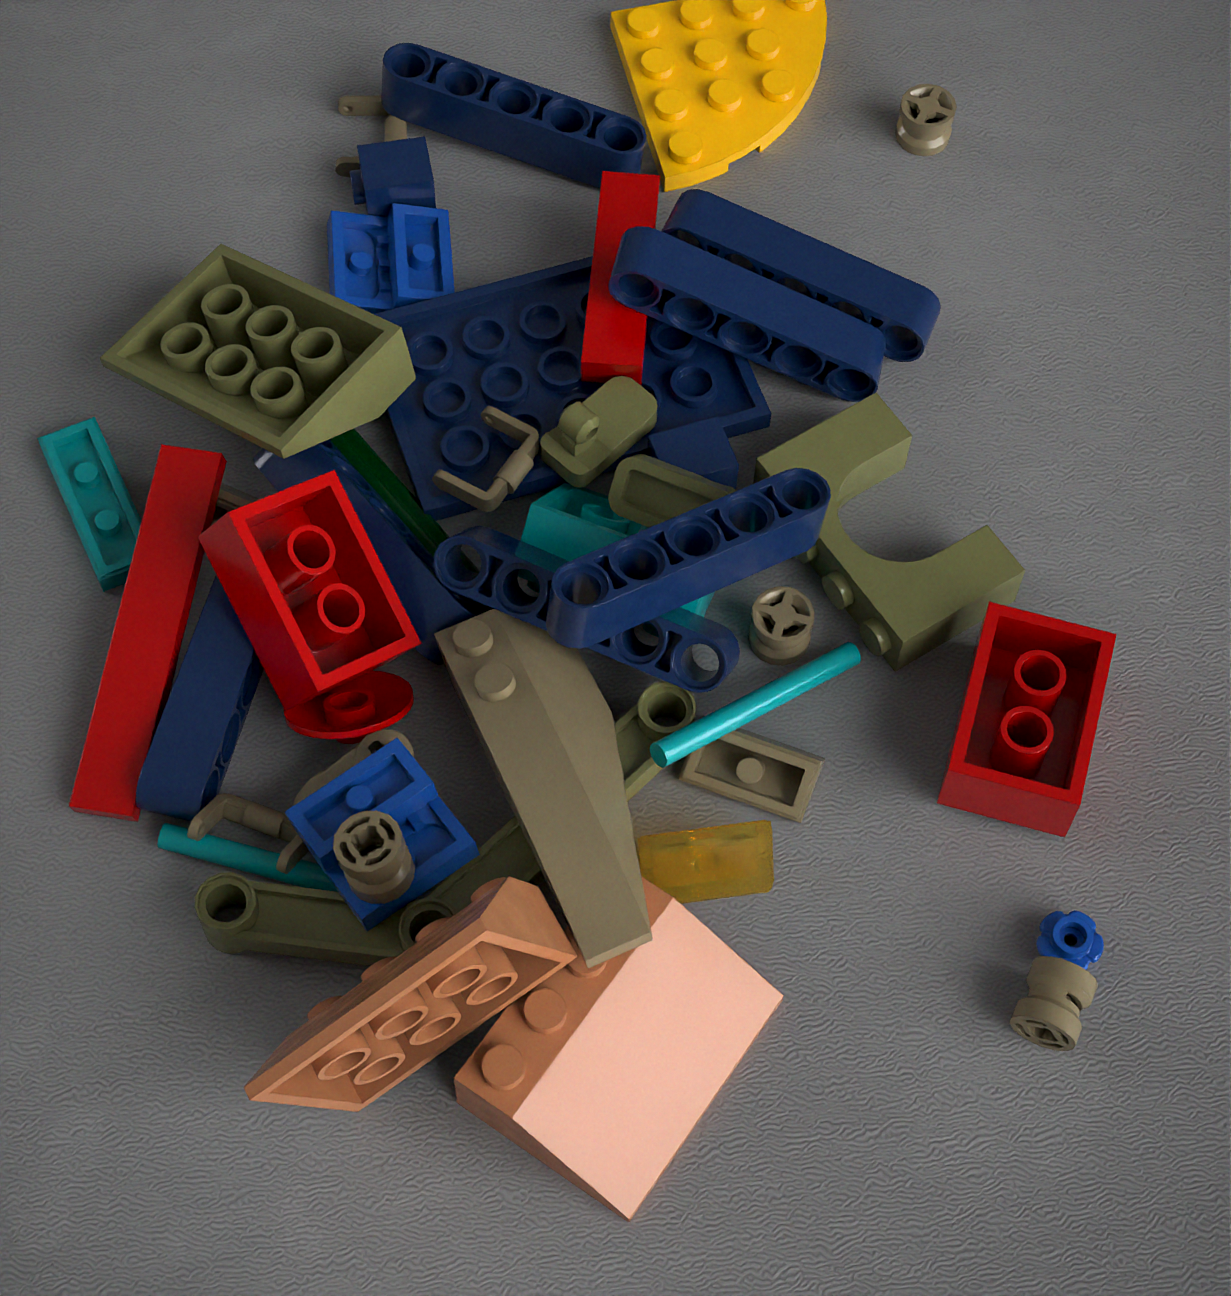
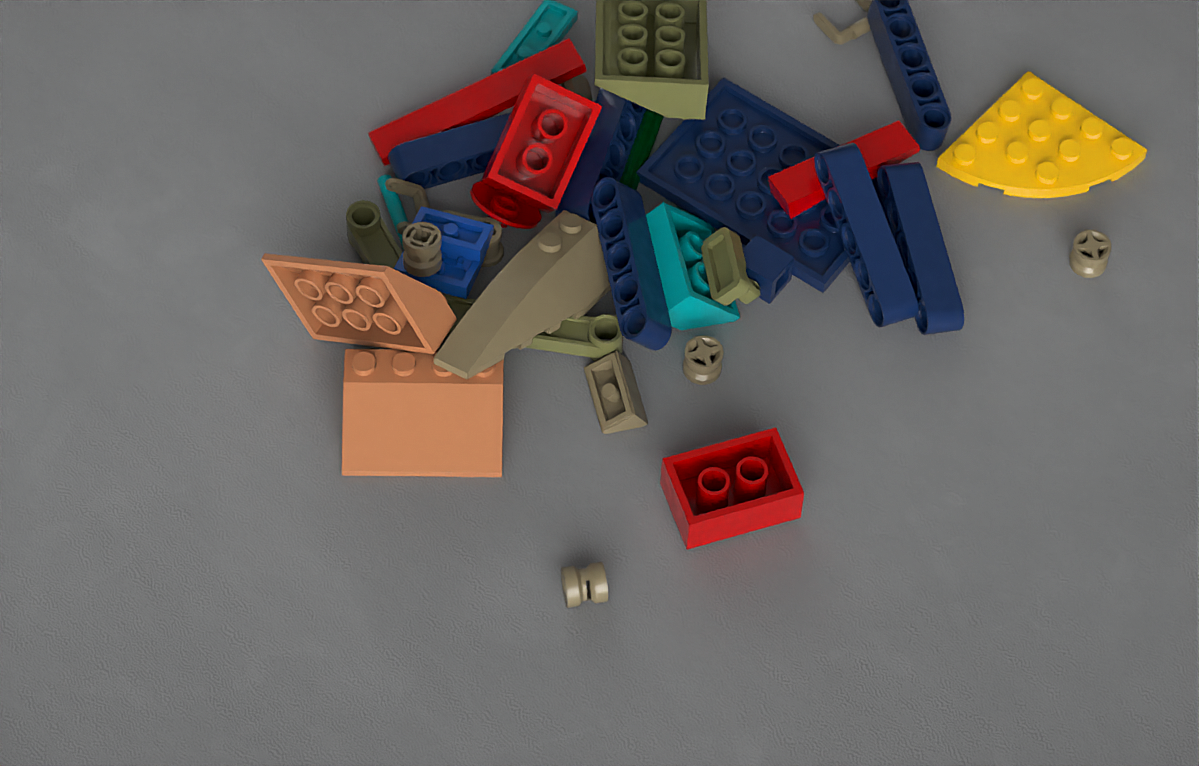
camera: 55 degrees right, 5 degrees down
blue slope [327,203,455,314] -> none
dark blue brick [349,136,436,217] -> none
dark tan piece [432,406,539,512] -> none
olive piece [540,376,658,488] -> none
dark blue beam [546,468,831,649] -> none
clear yellow slope [637,820,774,904] -> none
teal bar [650,642,861,768] -> none
olive arch [753,393,1025,672] -> none
blue plate [1036,910,1104,970] -> none

